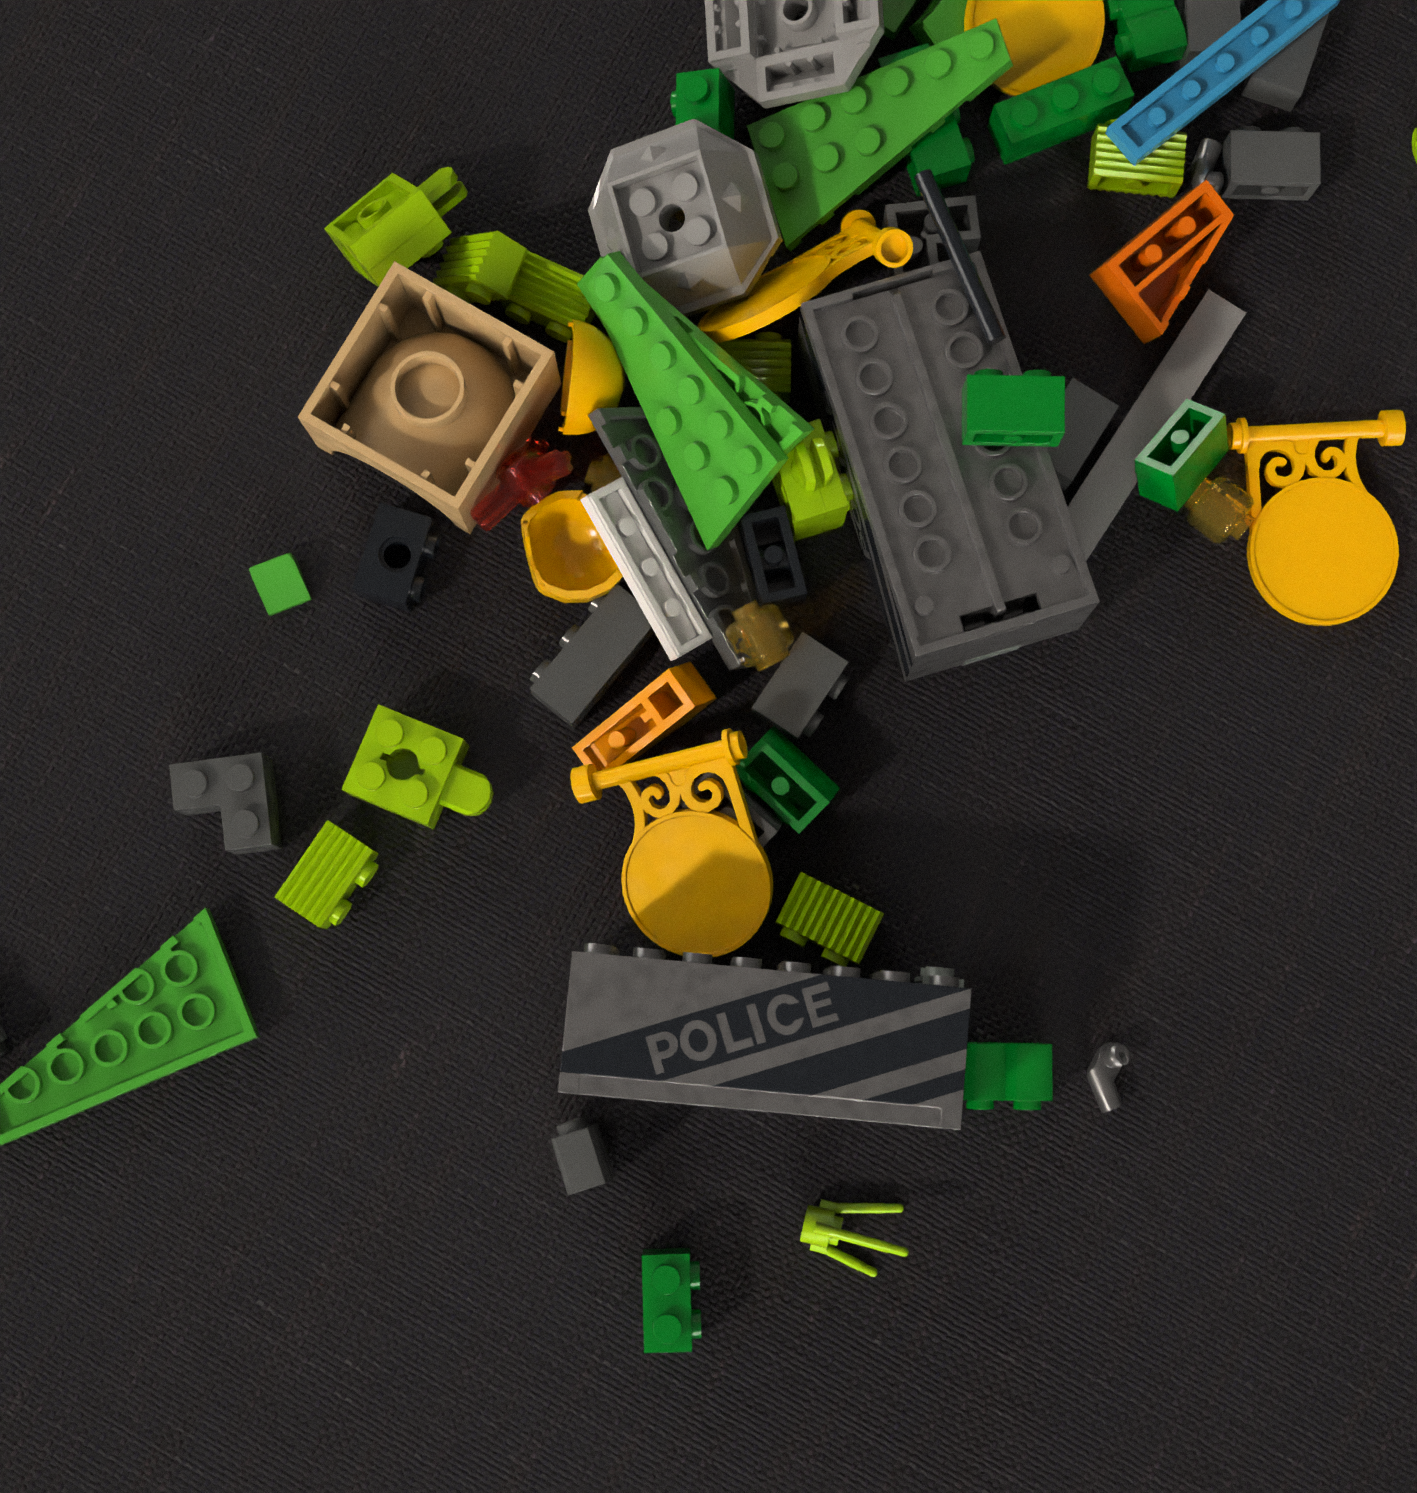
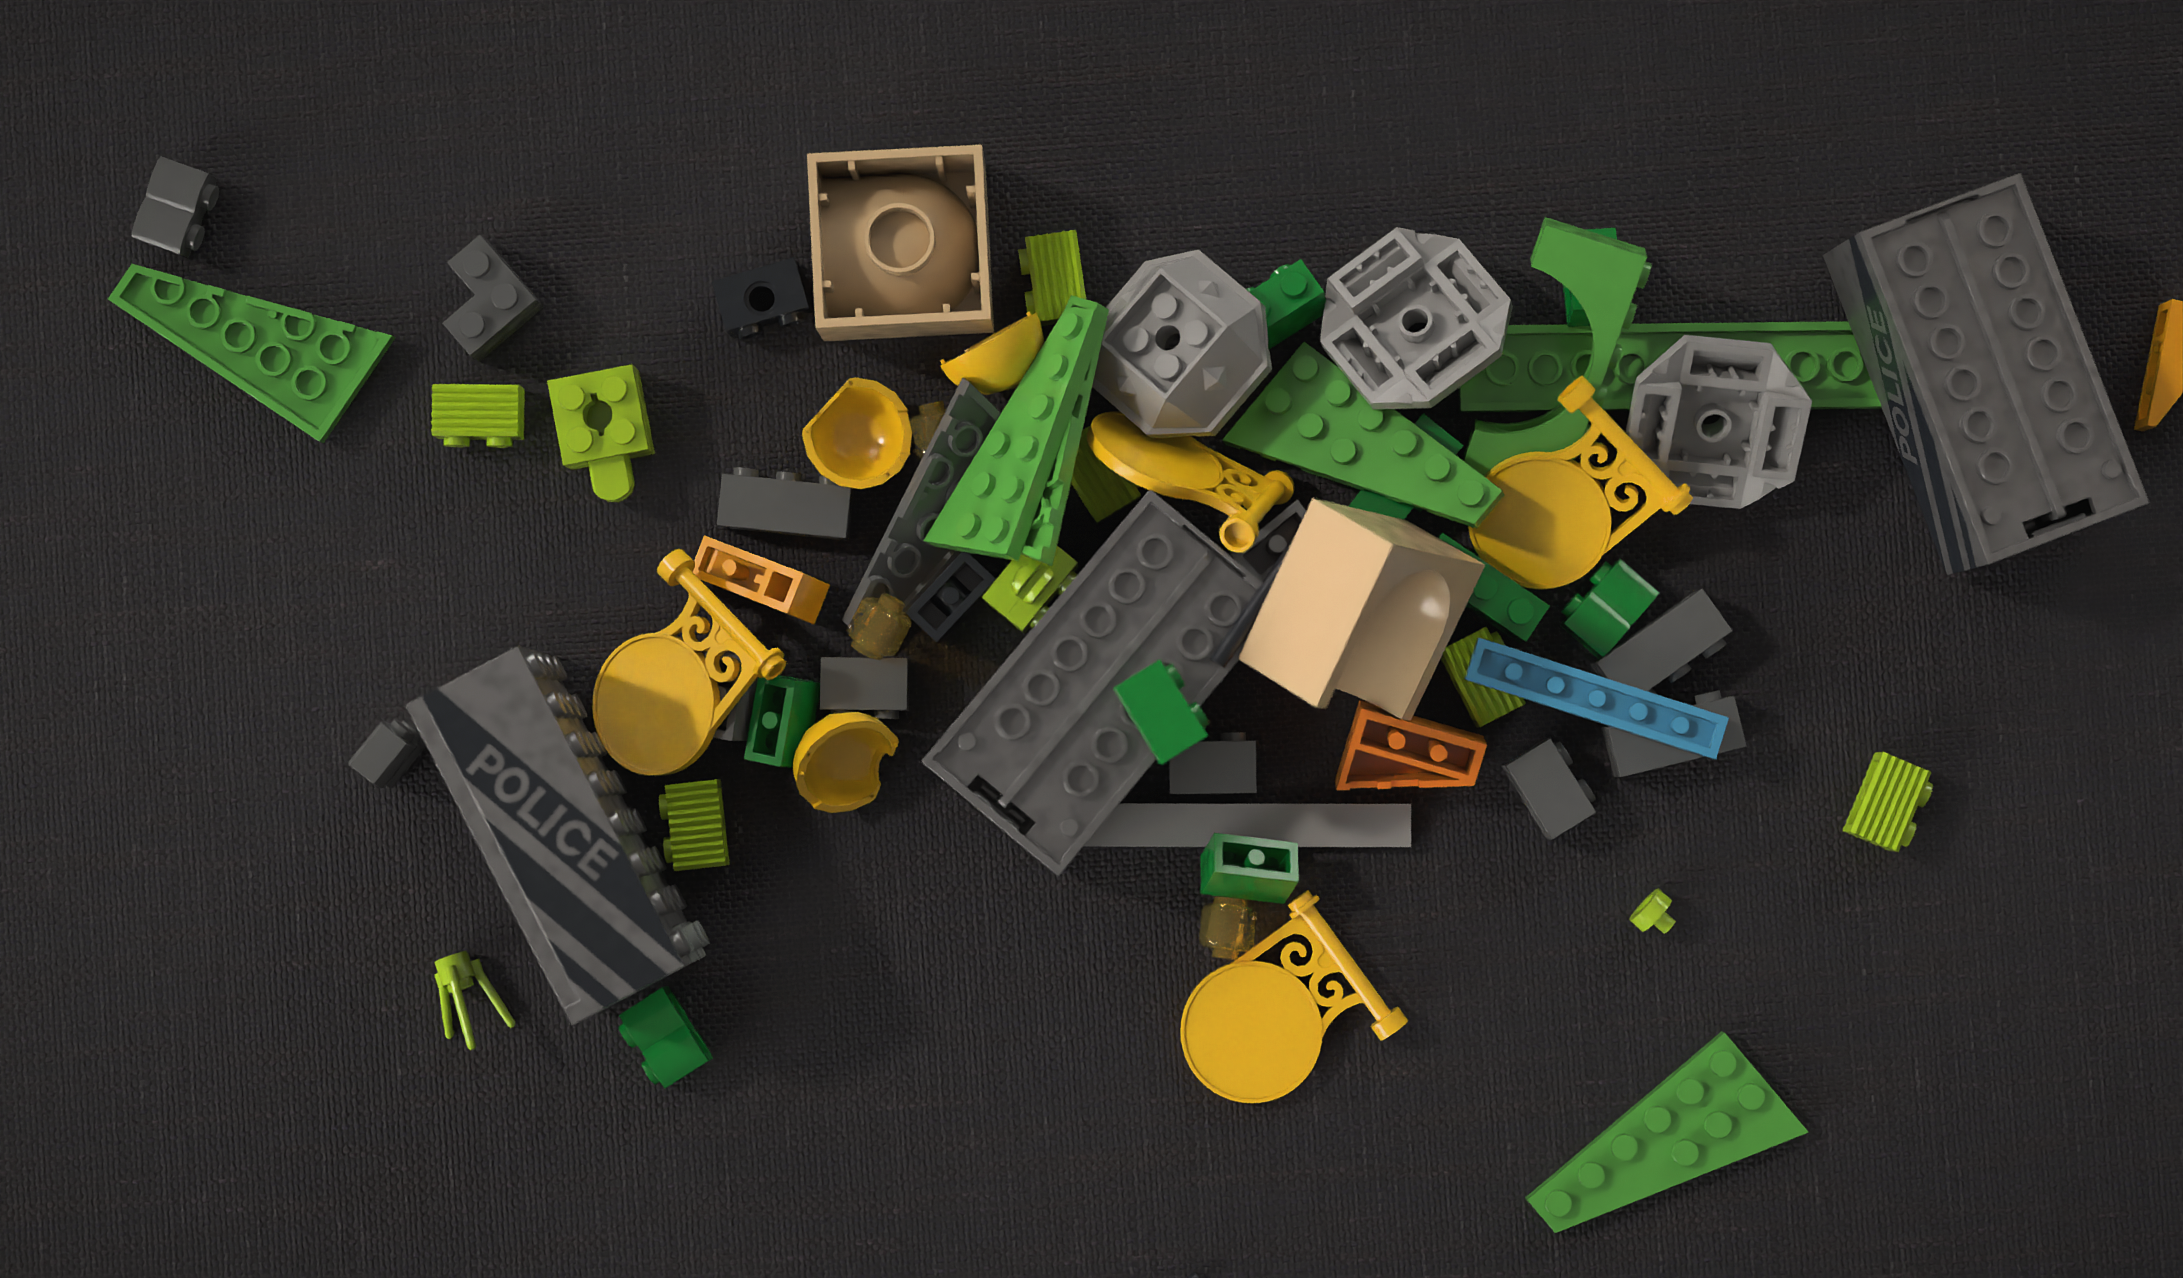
camera: 60 degrees right, 5 degrees up
bright green slope [249,553,312,616] -> none
lime brick [324,167,468,287] -> none
lime brick [433,230,528,305] -> none
clear red bush [470,437,573,531] -> none
white tile [580,477,713,661] -> none
green brick [642,1248,702,1353] -> none
flat silver arm [1087,1042,1130,1113] -> none
flat silver arm [1189,138,1224,195] -> none
none -> yellow cylinder [793,712,899,813]
none -> tan piece [1238,498,1485,721]

